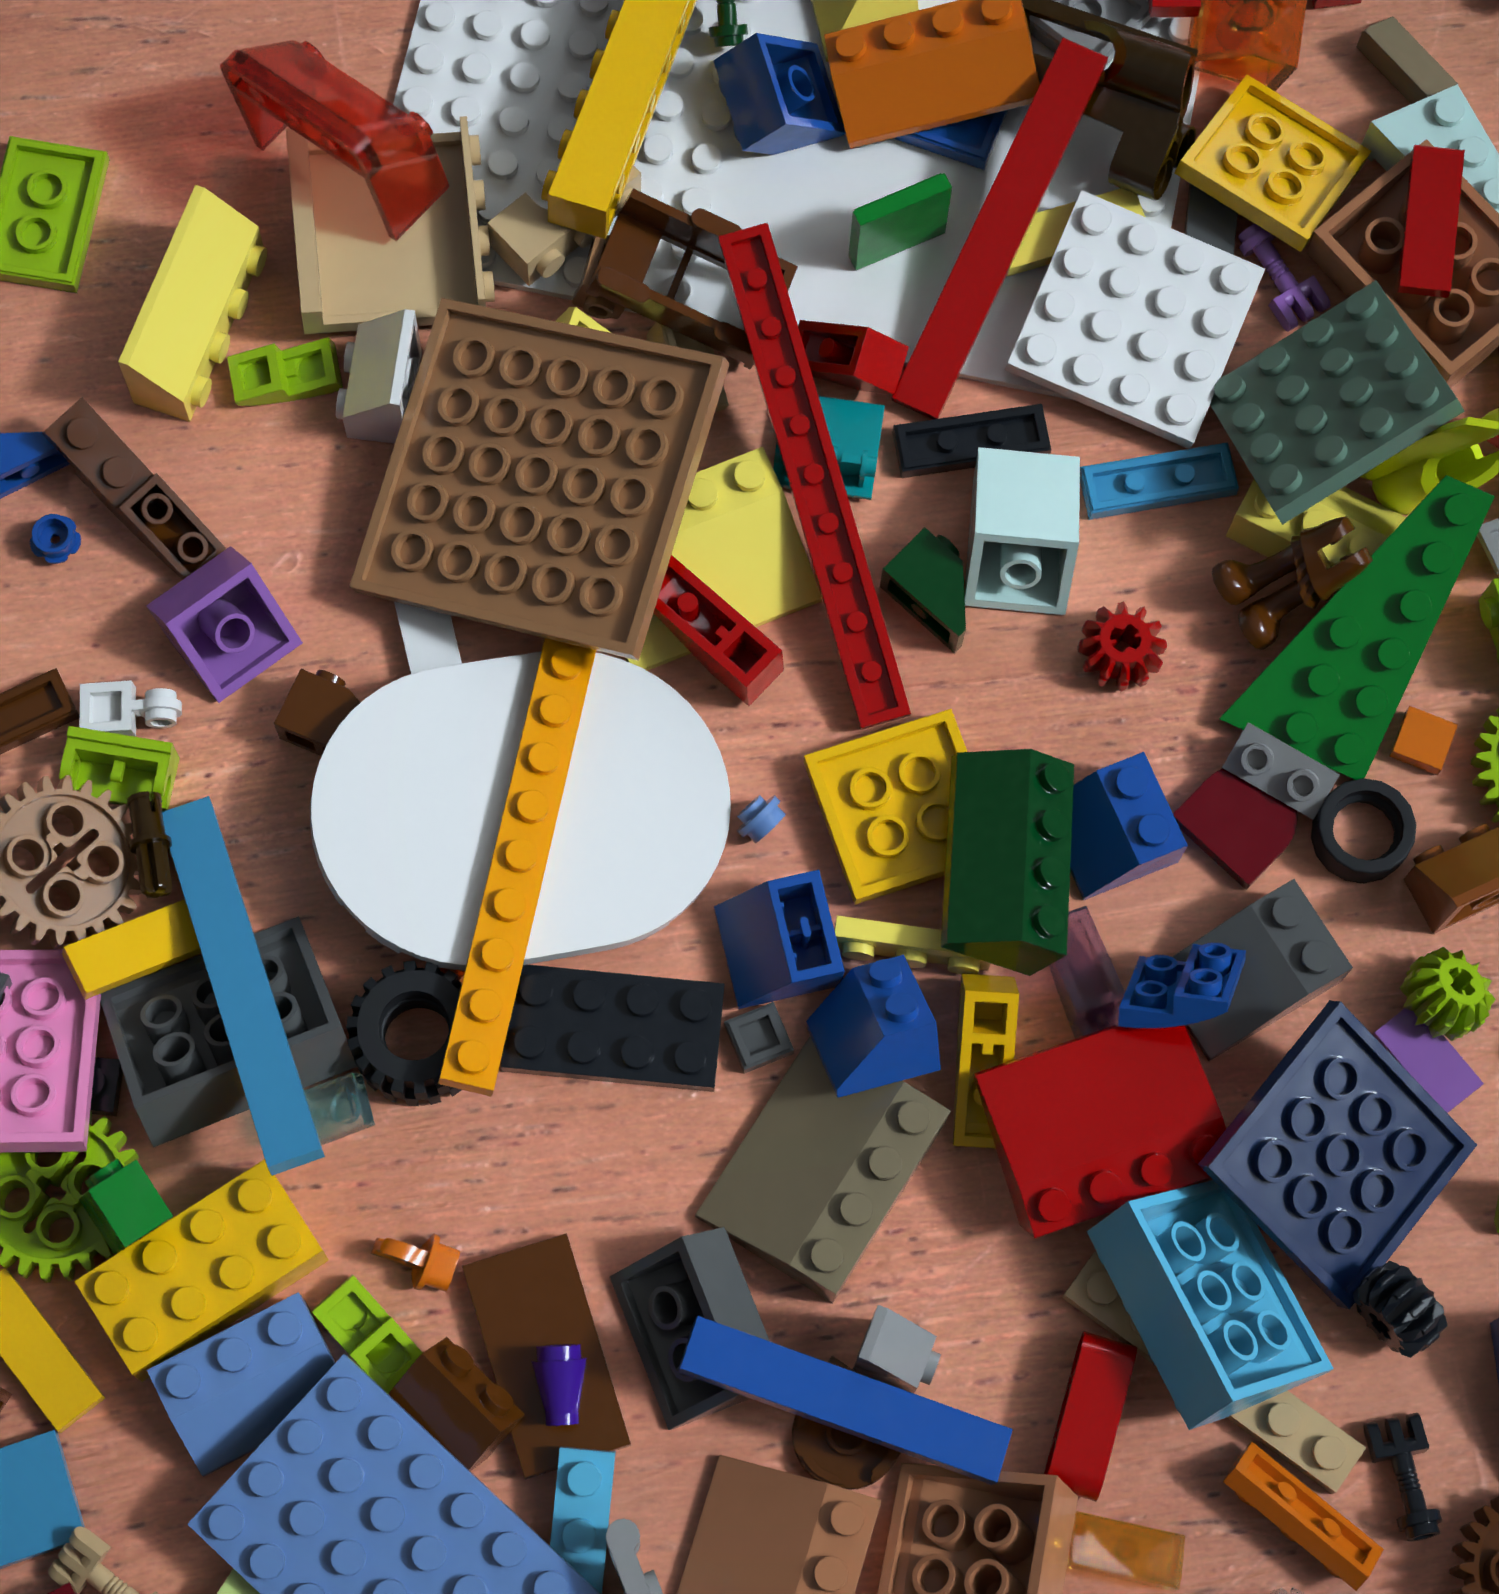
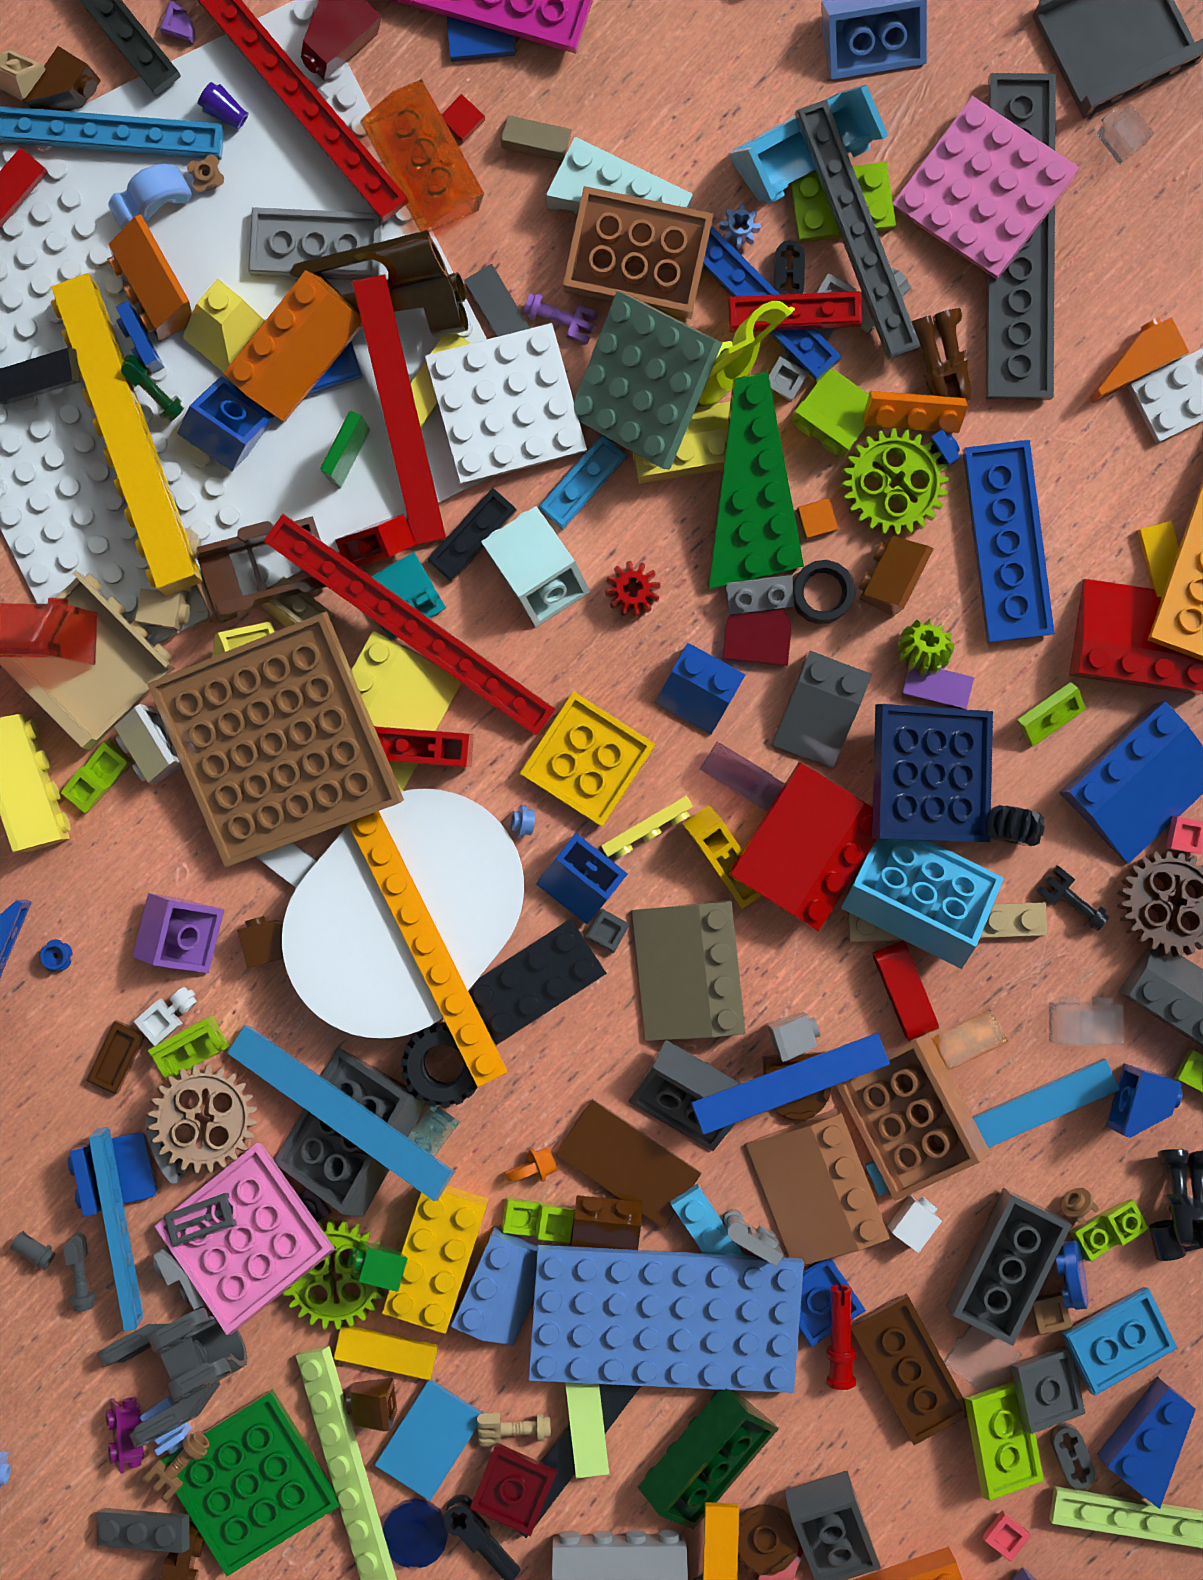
camera: 30 degrees left, 15 degrees up
reddish brown slope [42,397,226,579] -> none
yellow tile [62,899,202,1000] -> none
dark brown axle [127,791,173,899] -> none
dark purple cone [531,1344,587,1426] -> none
blue slope [806,954,941,1098] -> none
dark green slope [880,527,966,653] -> none
dark green slope [941,749,1074,976] -> none
blue slope [1118,943,1246,1028] -> none
yellow plate [1174,74,1371,252] -> none
reddish brown piece [1212,516,1373,650] -> none
orange plate [1223,1442,1384,1591] -> none
red tile [1397,145,1465,298] -> none

